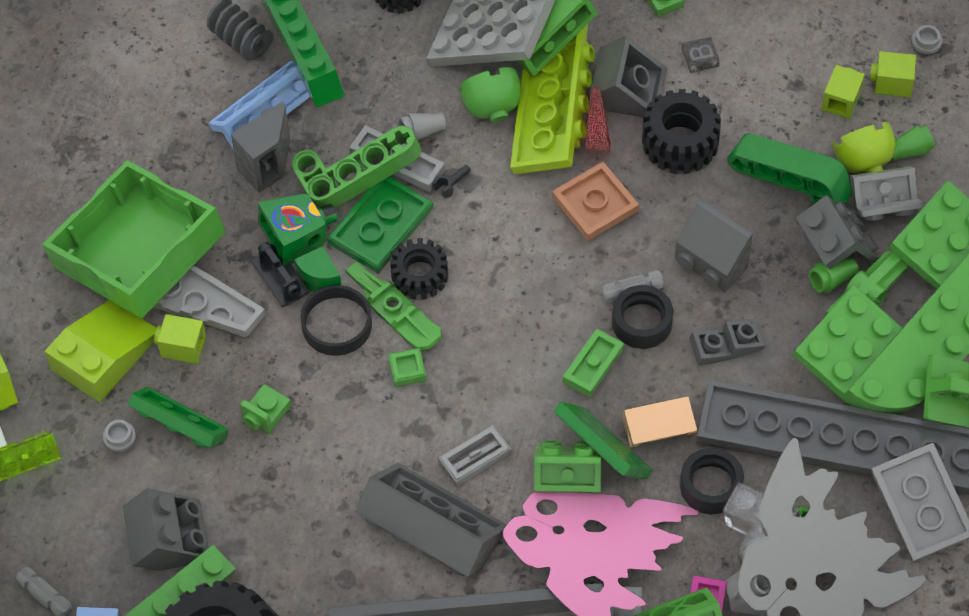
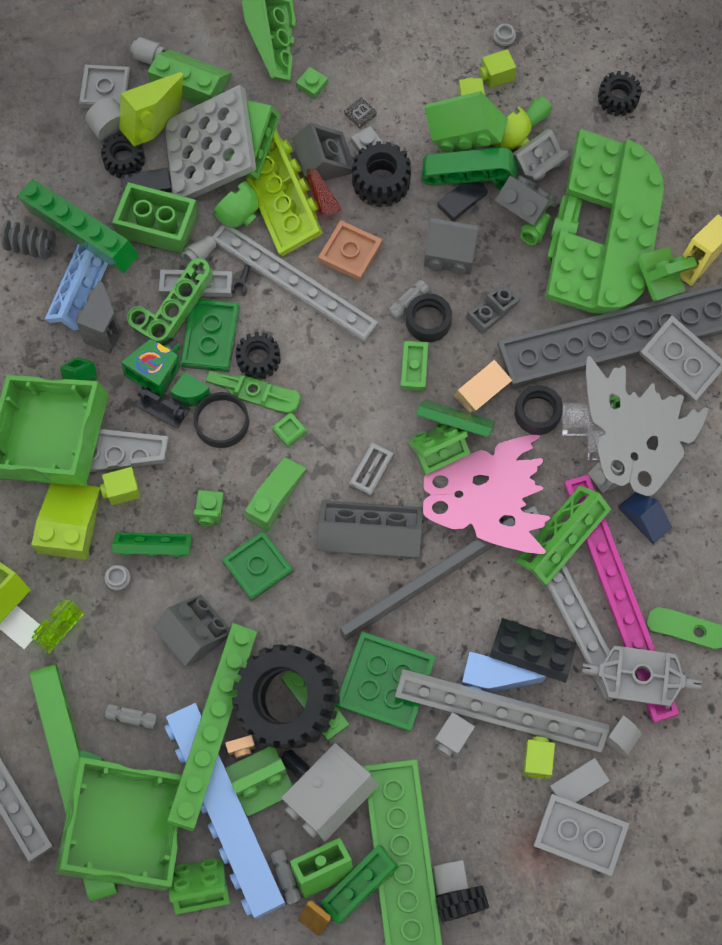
camera: 30 degrees left, 10 degrees up
none -> green slope [60,357,97,381]
none -> bright green brick [112,182,199,254]
none -> black tile [121,168,172,193]
none -> light grey tile [212,224,379,343]
none -> green tile [222,530,293,601]
none -> bright green slope [245,457,307,532]
none -> light grey plate [351,126,383,152]
none -> bright green slope [425,91,508,153]
none -> black tile [437,182,488,222]

